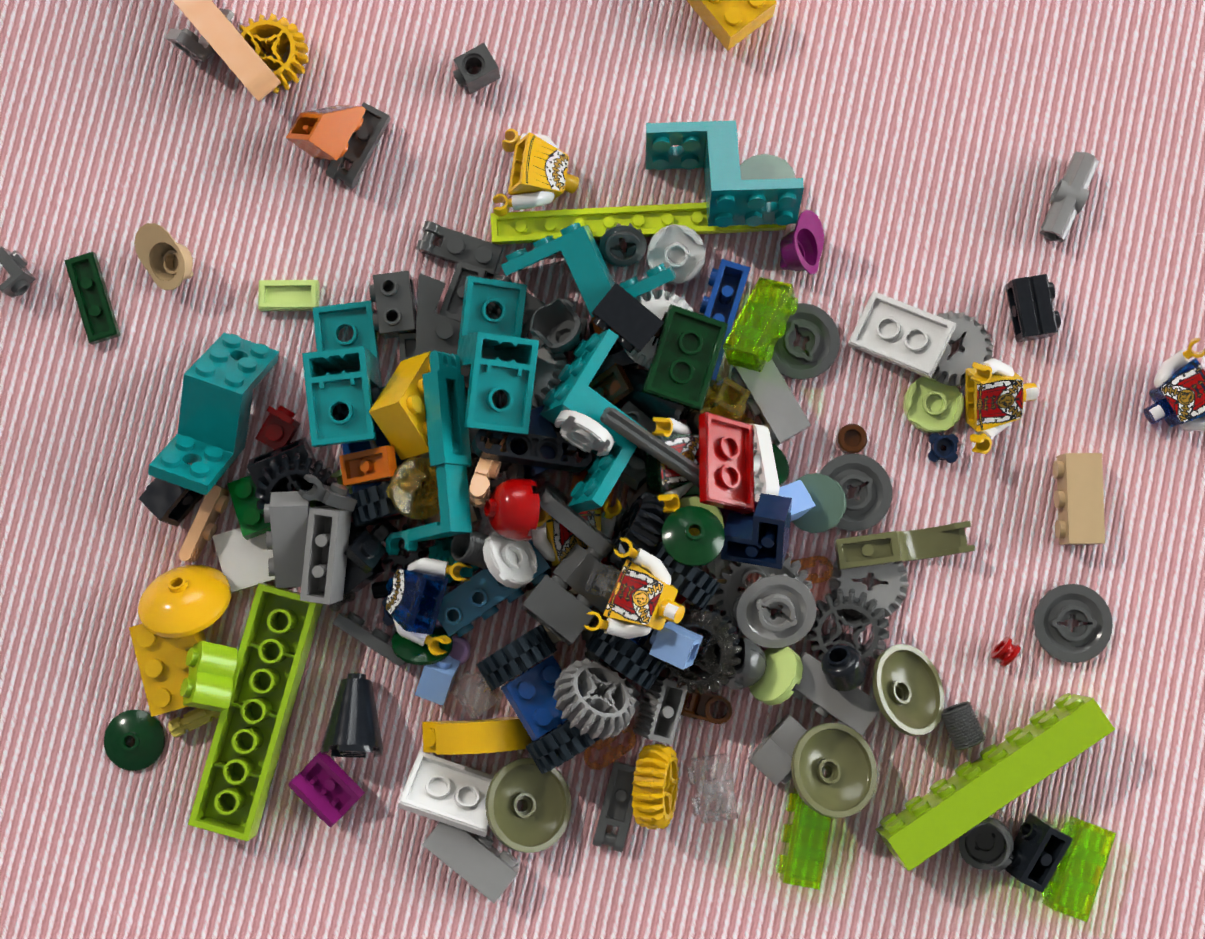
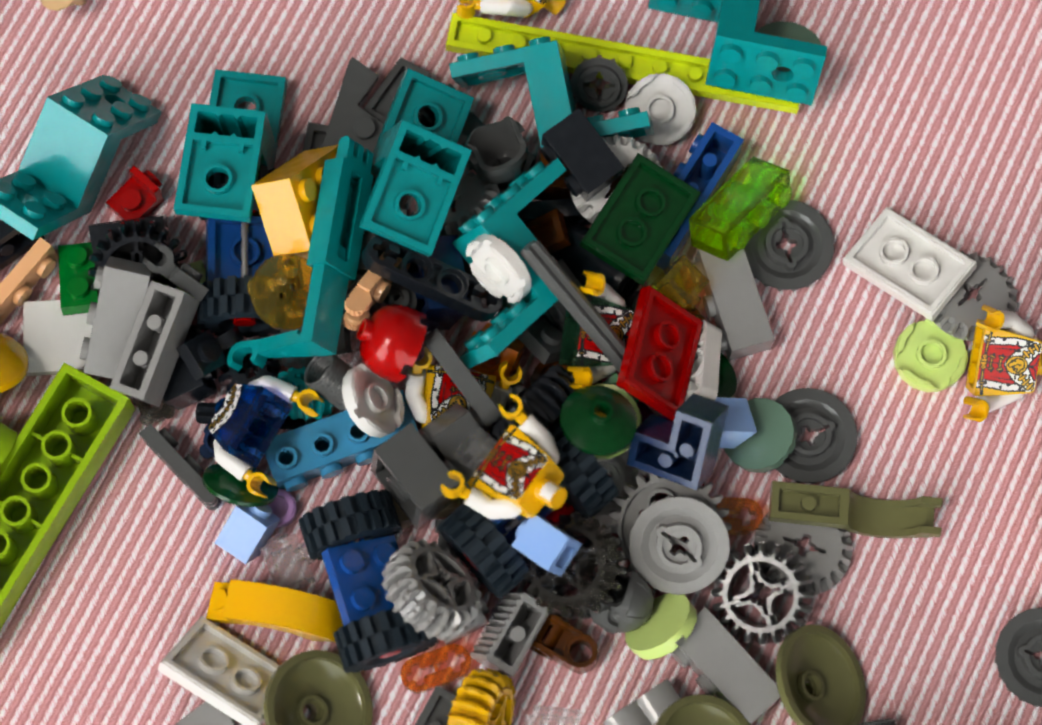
camera: 10 degrees right, 10 degrees down
yellowish green tile [258,280,320,311] -> none
magenta bracket [288,751,365,827] -> none
black cone [321,673,383,758] -> none
orange slope [339,446,398,486] -> none
dark grey brick [369,271,417,339] -> none
dark grey plate [416,221,503,276] -> none
magenta piece [780,210,824,275] -> none
black head [821,645,866,692] -> none
reddish brown tile [836,424,867,454] -> none
dark blue plate [928,433,958,463] -> none
red bush [990,637,1021,667] -> none

